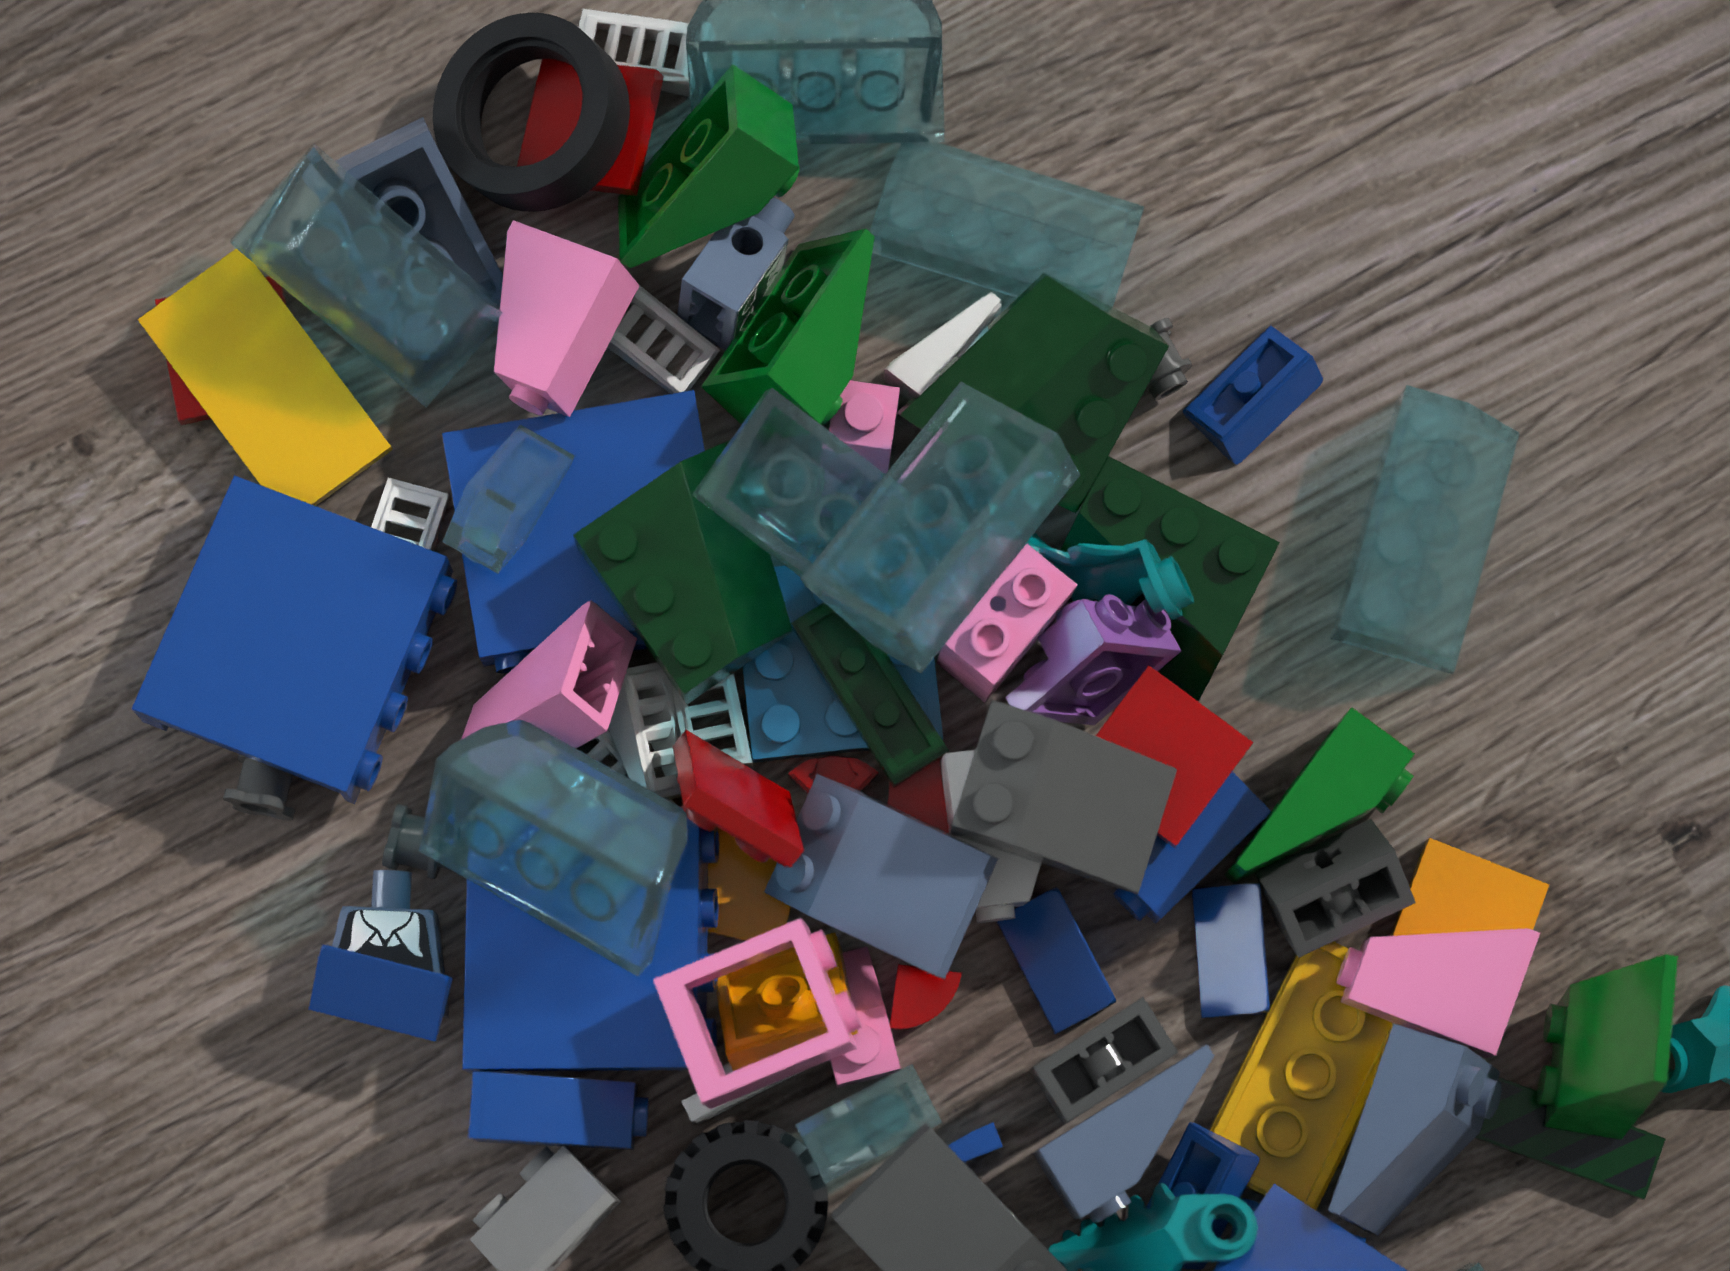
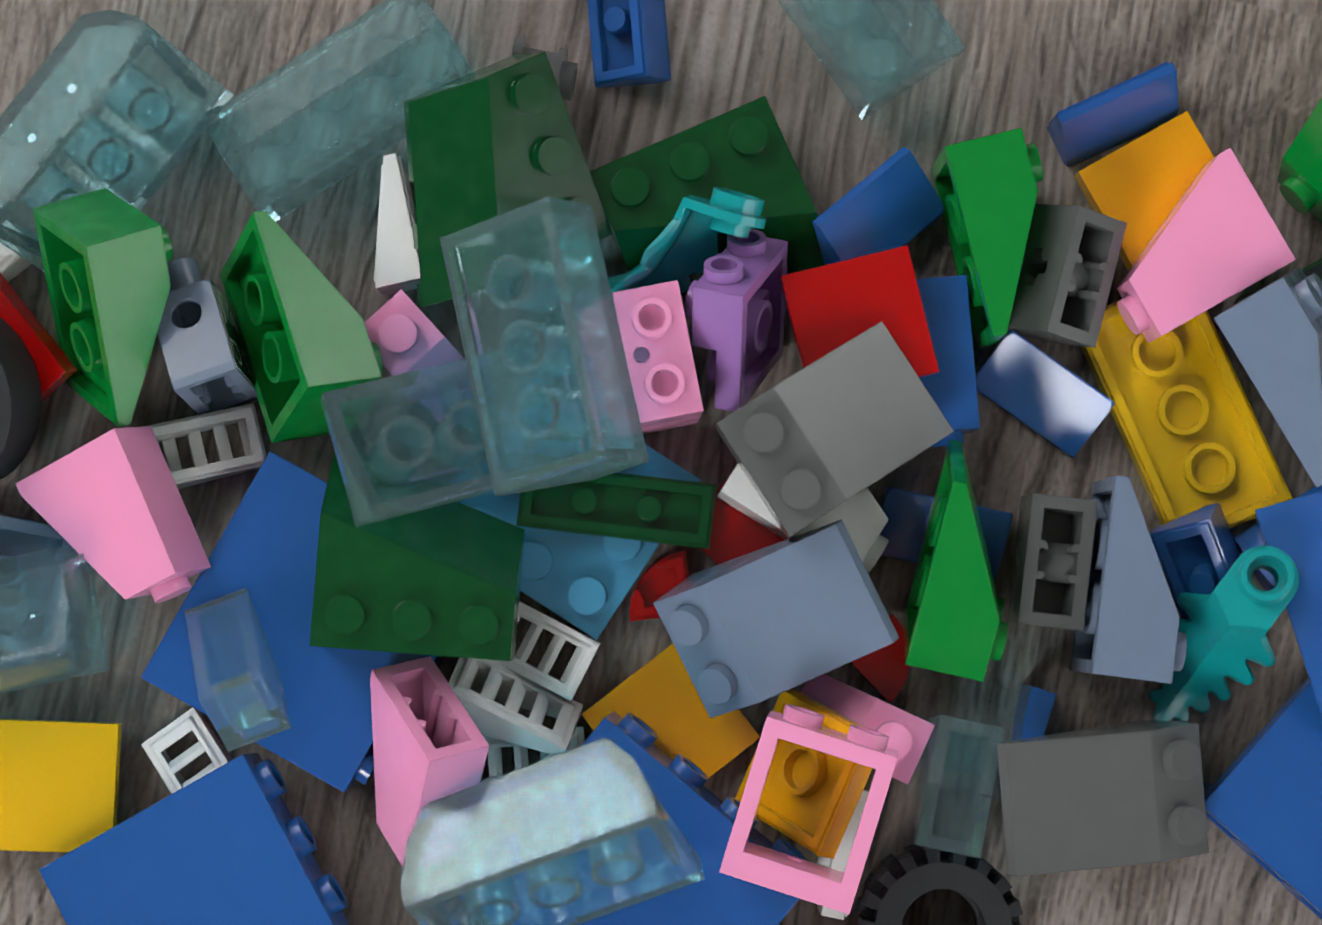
camera: 50 degrees left, 5 degrees up
red tile [672,729,804,868] -> none
none -> blue slope [813,147,944,265]
none -> green slope [904,439,1008,682]
none -> blue slope [1047,61,1179,167]

